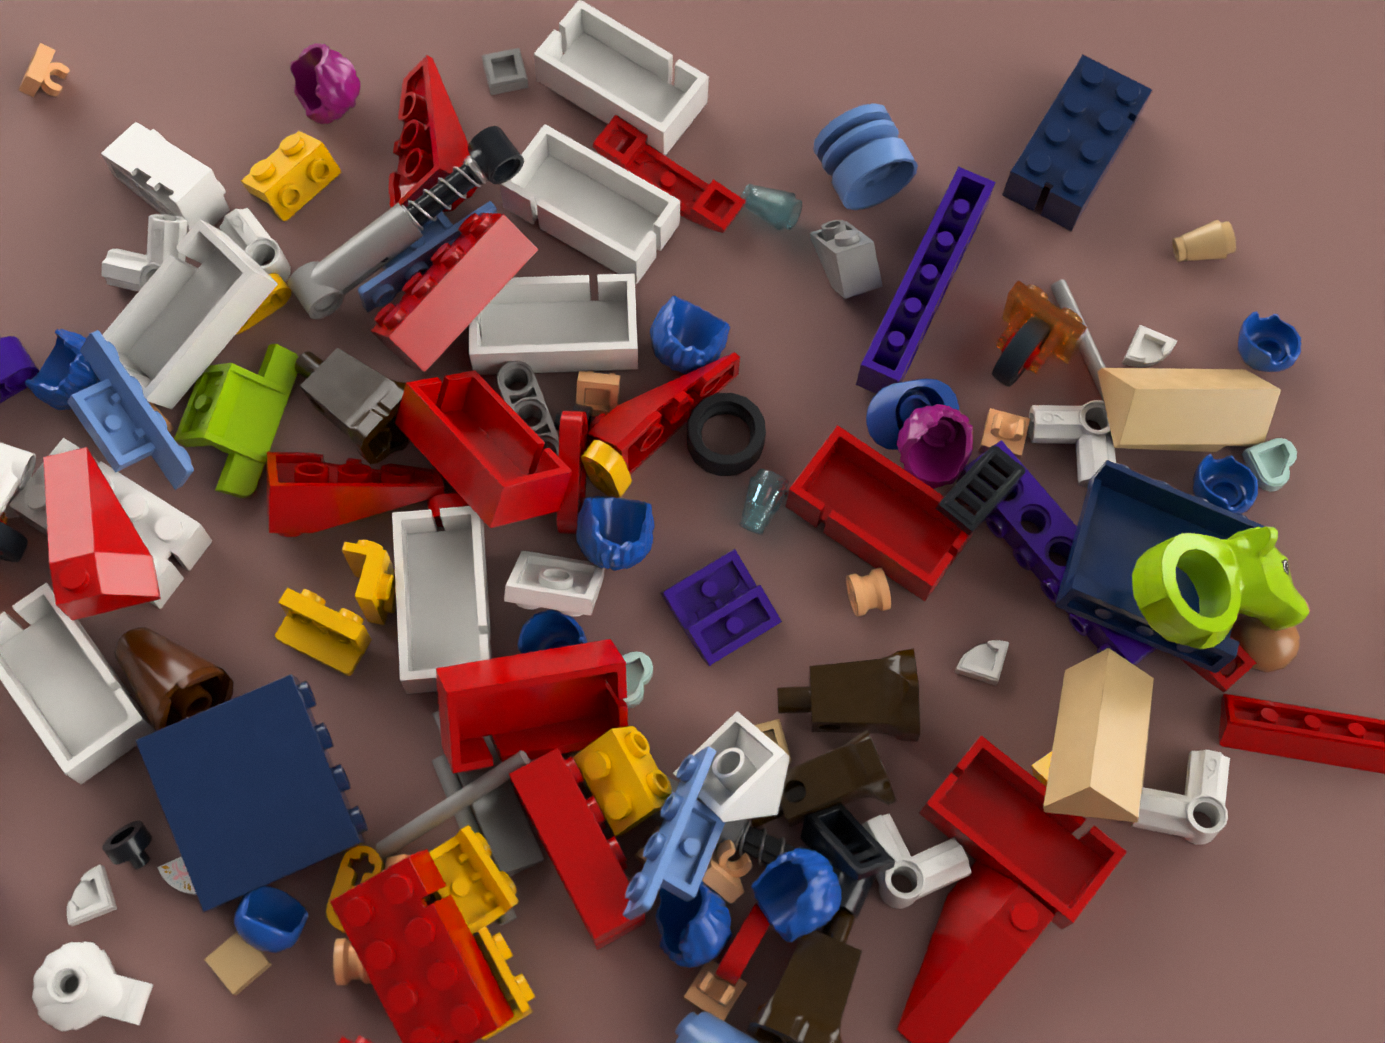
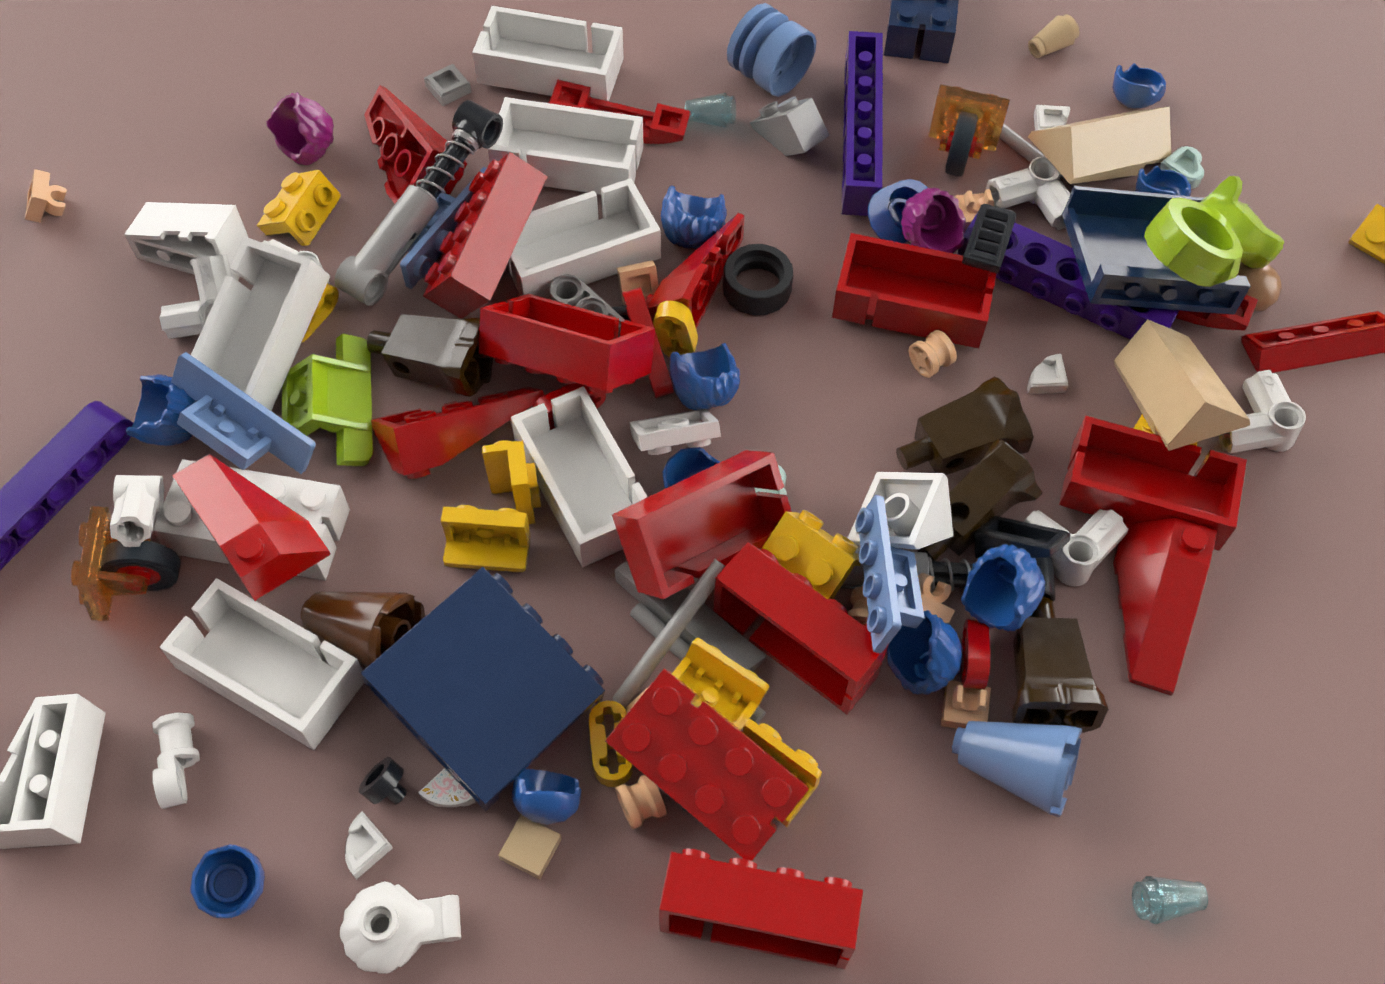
camera: 20 degrees left, 10 degrees down
dark purple slope [661,549,782,666] -> none
clear light blue cone [739,469,789,535] -> none

